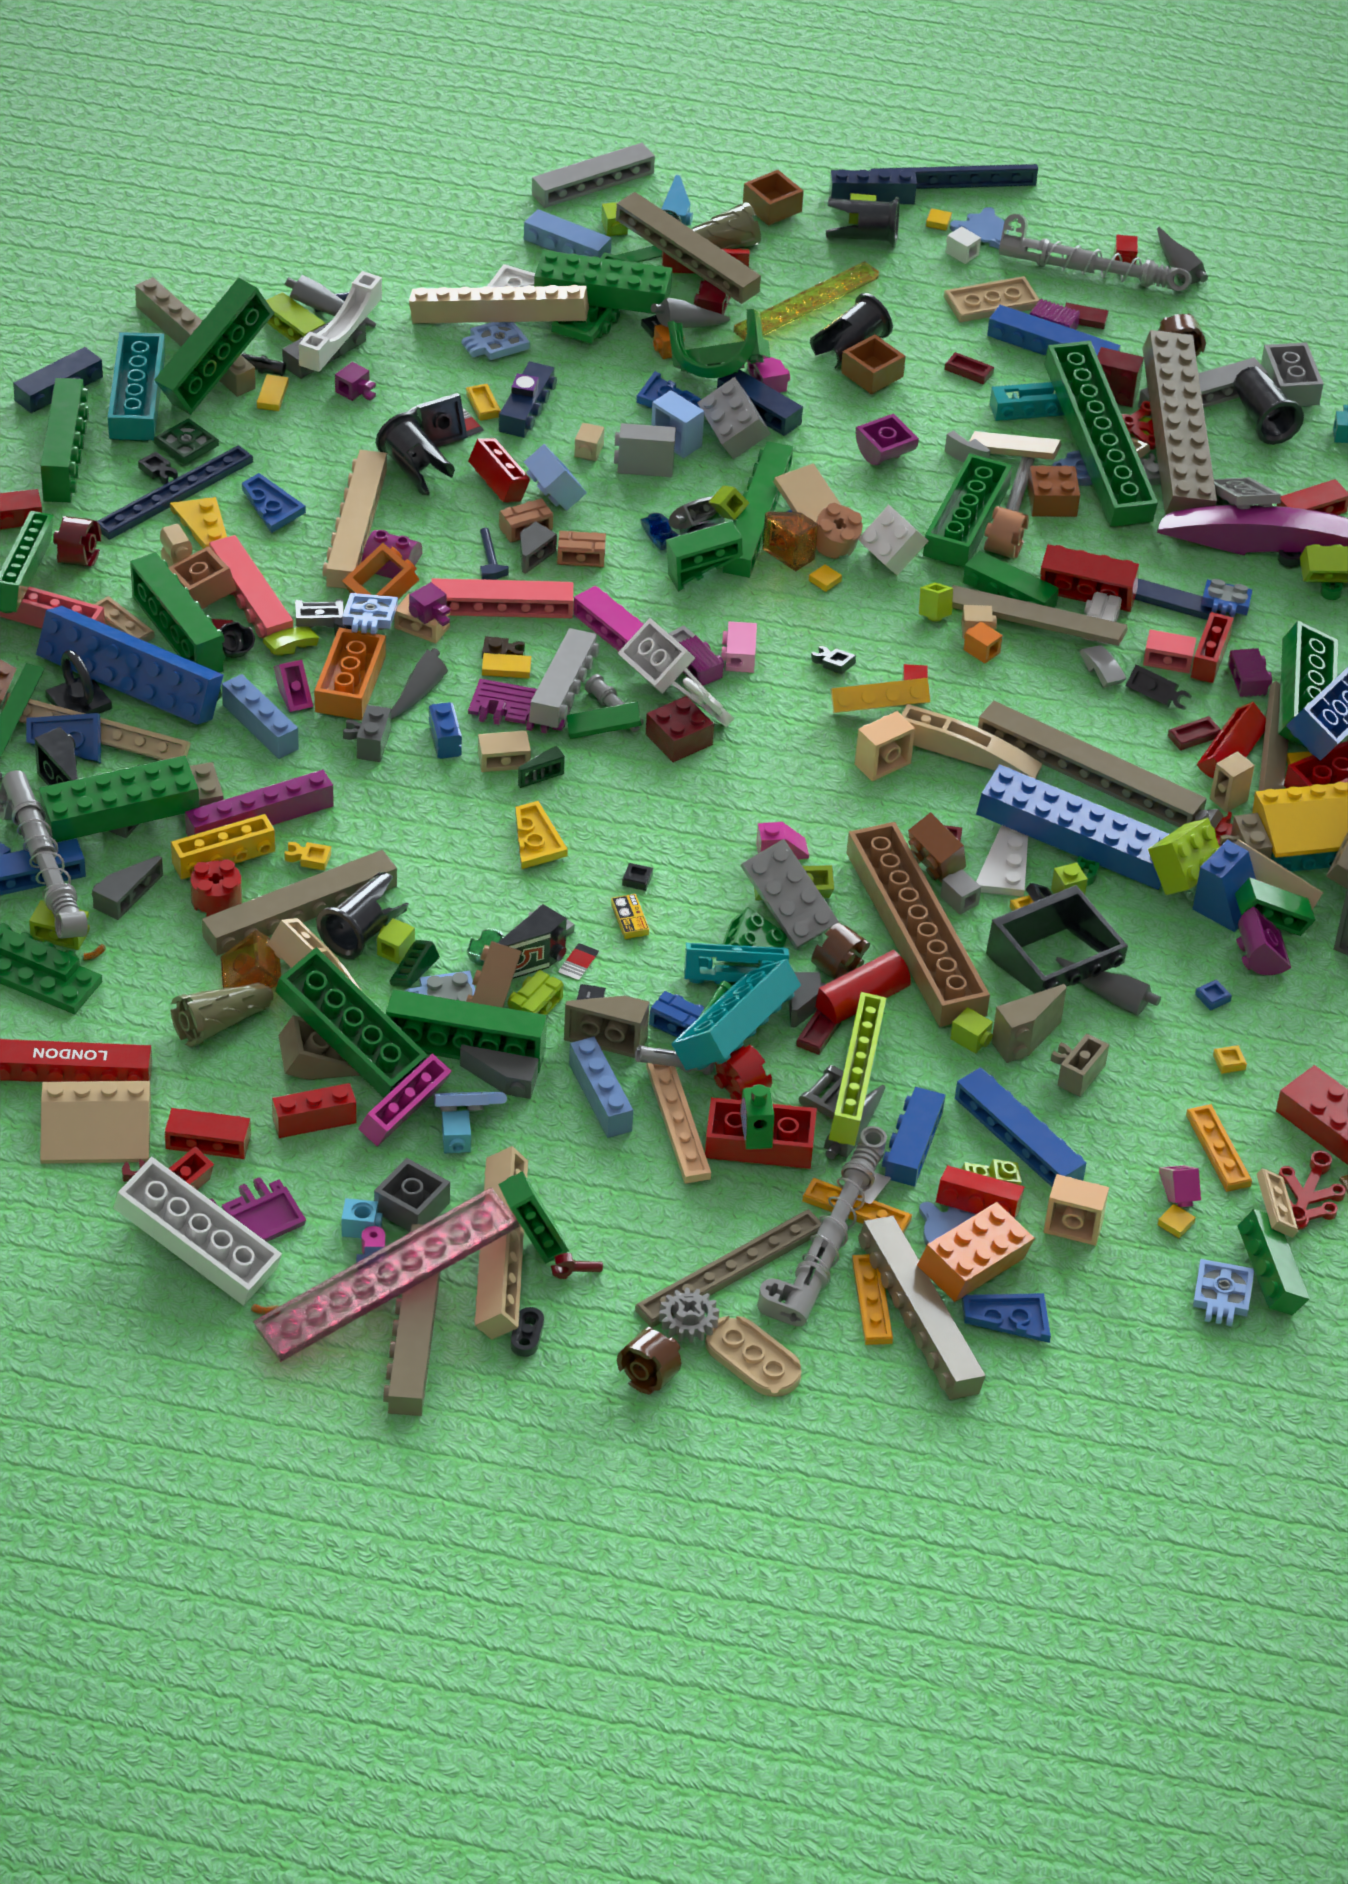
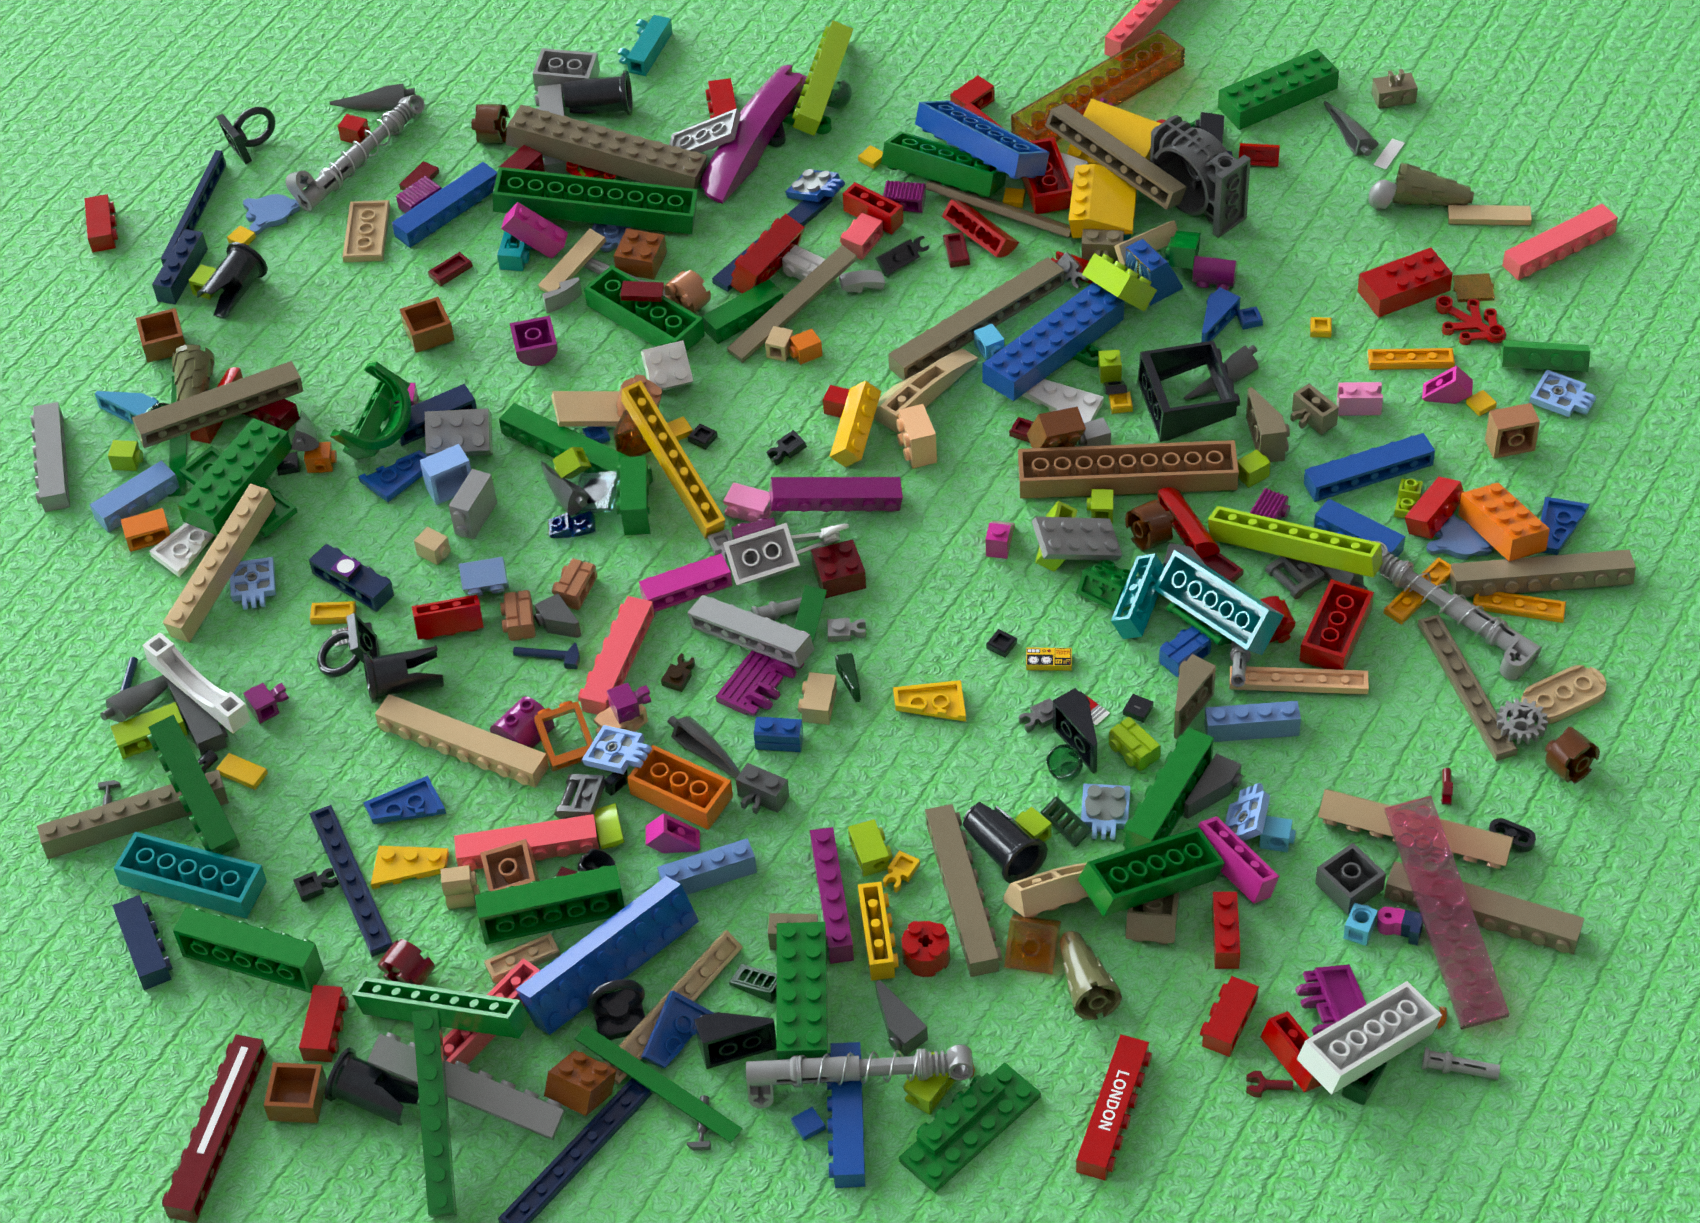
camera: 65 degrees left, 5 degrees up
tan slope [40,1081,151,1164] -> none
dark green piece [154,418,219,465] -> none
medium nougat brick [466,941,521,1008] -> none
yellow tile [482,653,531,678] -> none
green brick [498,1171,569,1264] -> none
clear yellow plate [734,261,879,341] -> none
green torso [740,1084,774,1150] -> none
black piece [810,293,893,369] -> none
lime brick [919,582,953,621] -> none
white brick [946,226,981,264] -> none
light nougat brick [1044,1174,1109,1246] -> none
tan brick [1210,752,1255,813] -> none
tan tile [1256,1168,1298,1238] -> none
none -> red brick [84,194,118,253]
none -> orange brick [121,508,171,552]
none -> black tile [216,107,276,164]
none -> dark pink brick [501,202,568,259]
none -> dark red tile [620,281,664,302]
none -> yellow brick [621,380,725,539]
none -> black tile [688,424,718,450]
none -> magenta brick [769,477,903,512]
none -> light grey plate [827,618,866,642]
none -> lime brick [848,819,893,877]
none -> medium azure brick [974,324,1004,360]
none -> lime brick [1087,489,1113,524]
none -> blue slope [1201,287,1241,342]
none -> magenta brick [1250,488,1290,520]
none -> bright pink brick [1337,382,1383,416]
none -> dark green slope [1342,1062,1387,1105]
none -> light grey pin [1421,1047,1500,1080]
none -> nougat brick [1485,403,1540,459]

